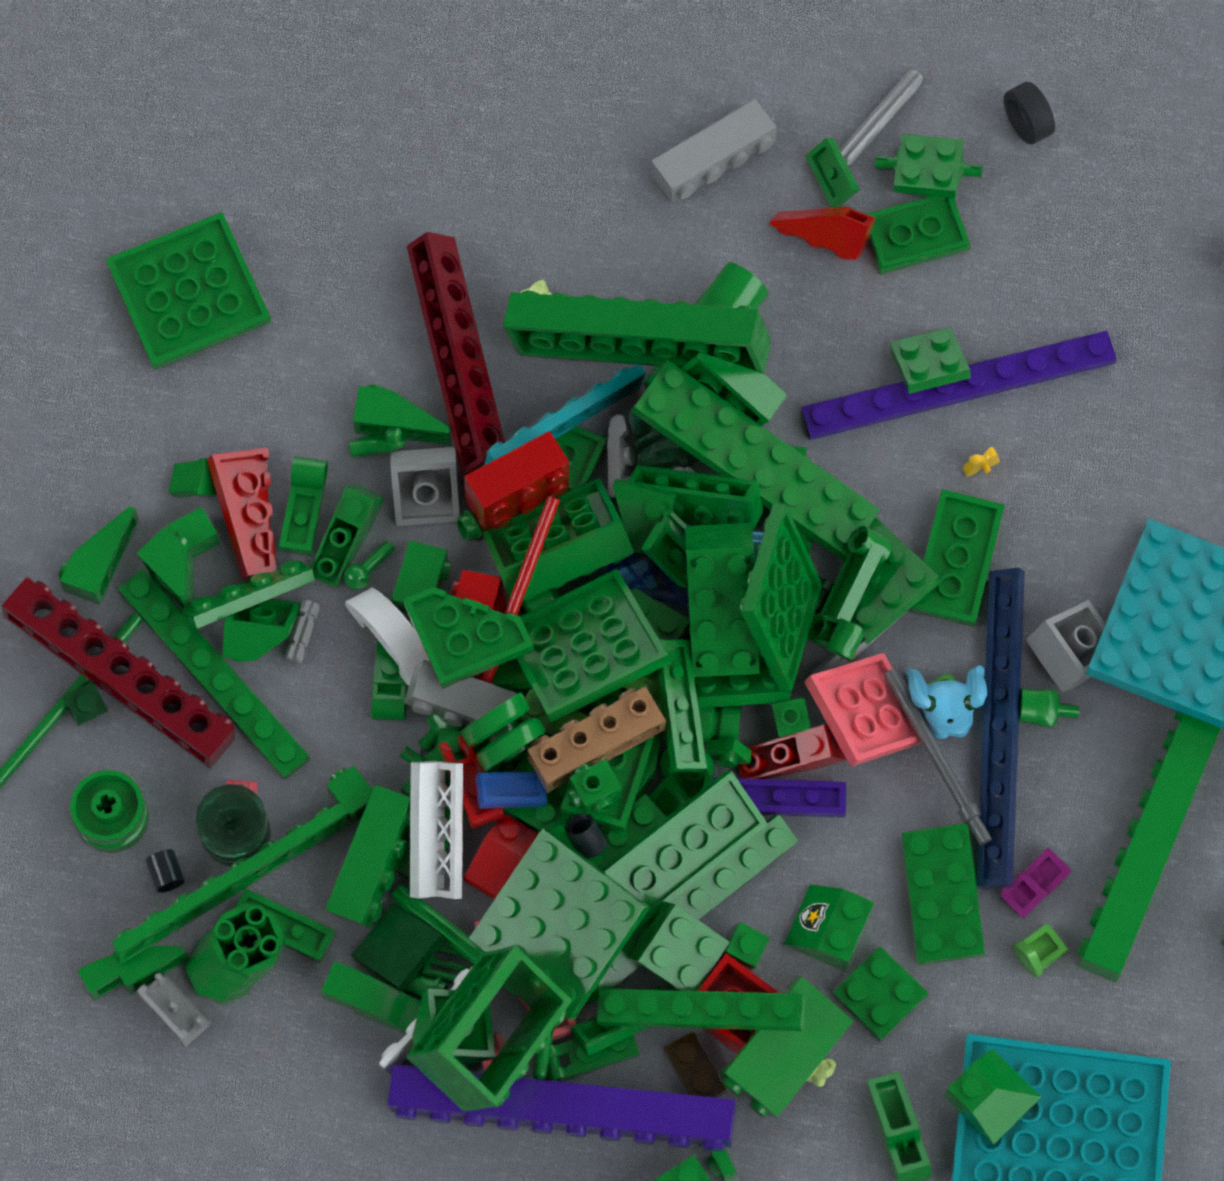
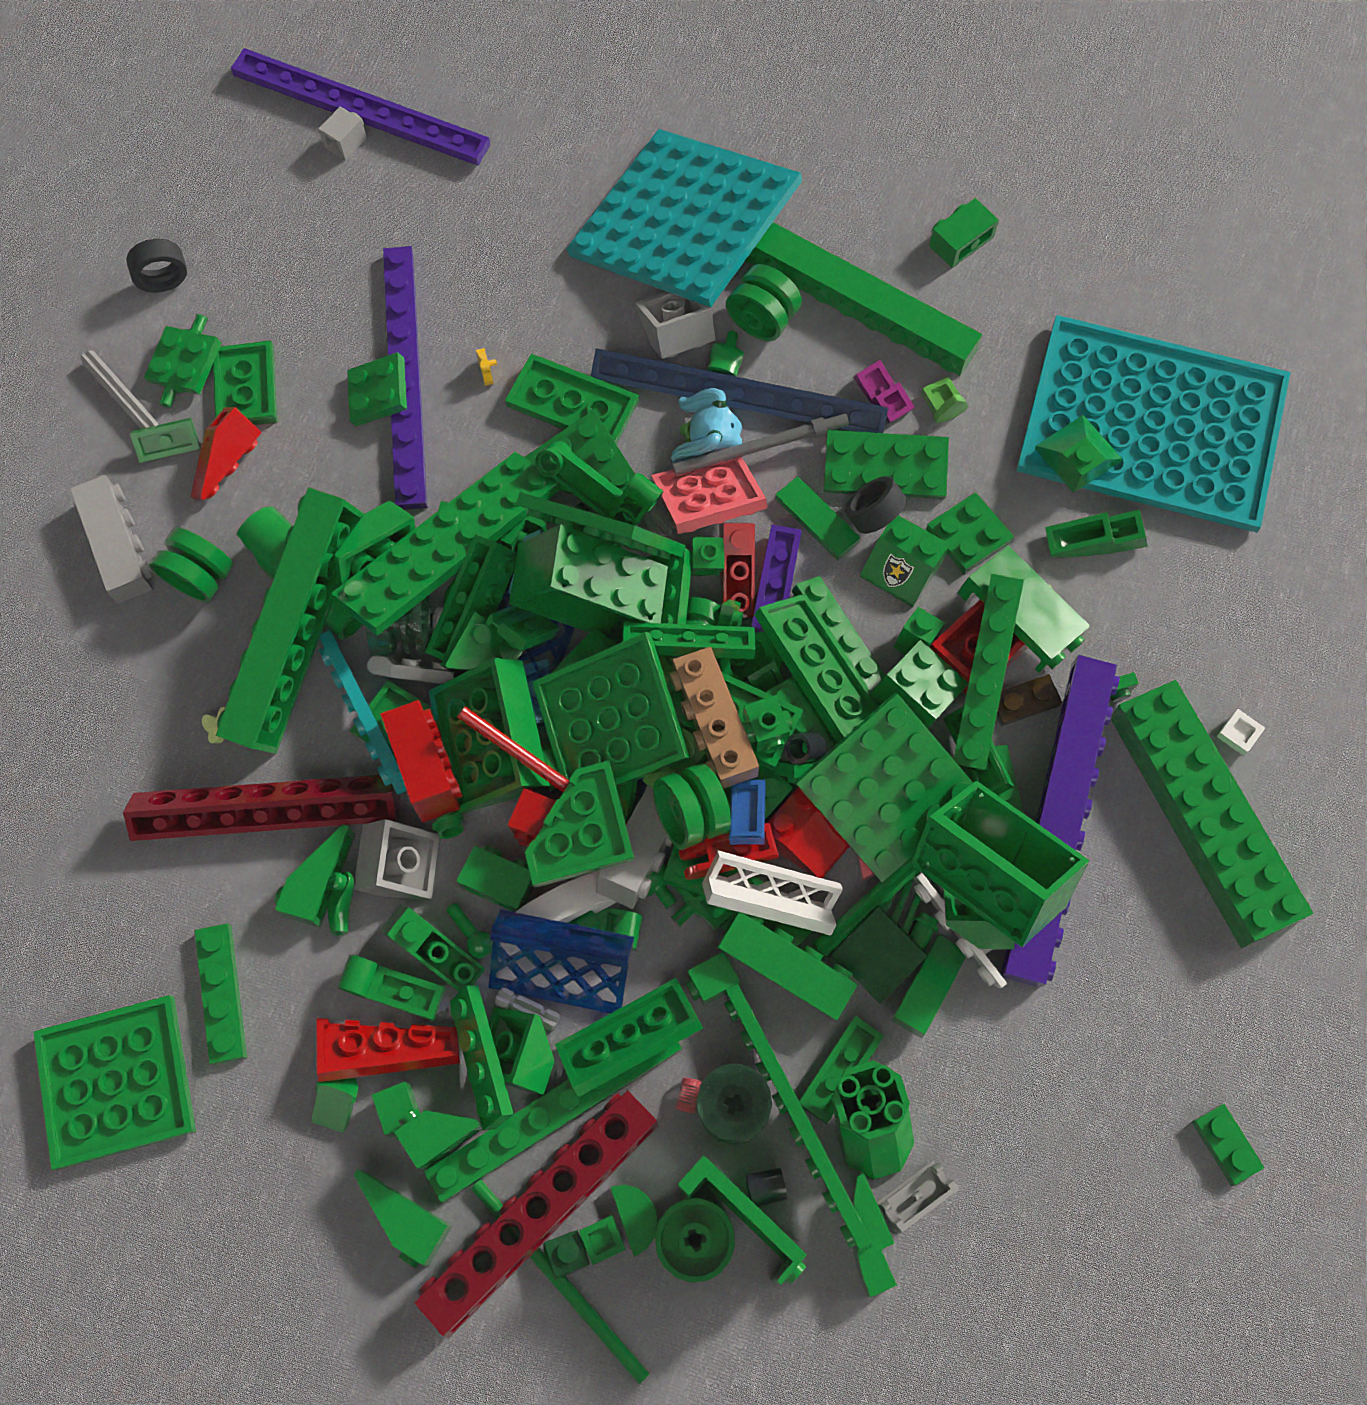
camera: 80 degrees left, 0 degrees up
none -> green wheel [149,527,234,603]
none -> green plate [194,923,247,1066]
none -> clear blue fence [488,909,634,1014]
none -> green plate [555,978,703,1097]
none -> green plate [579,1215,626,1265]
none -> green tile [610,1185,658,1257]
none -> green panel [678,1155,807,1285]
none -> green wheel [726,264,802,342]
none -> green tile [775,476,861,561]
none -> black tyre [845,476,906,534]

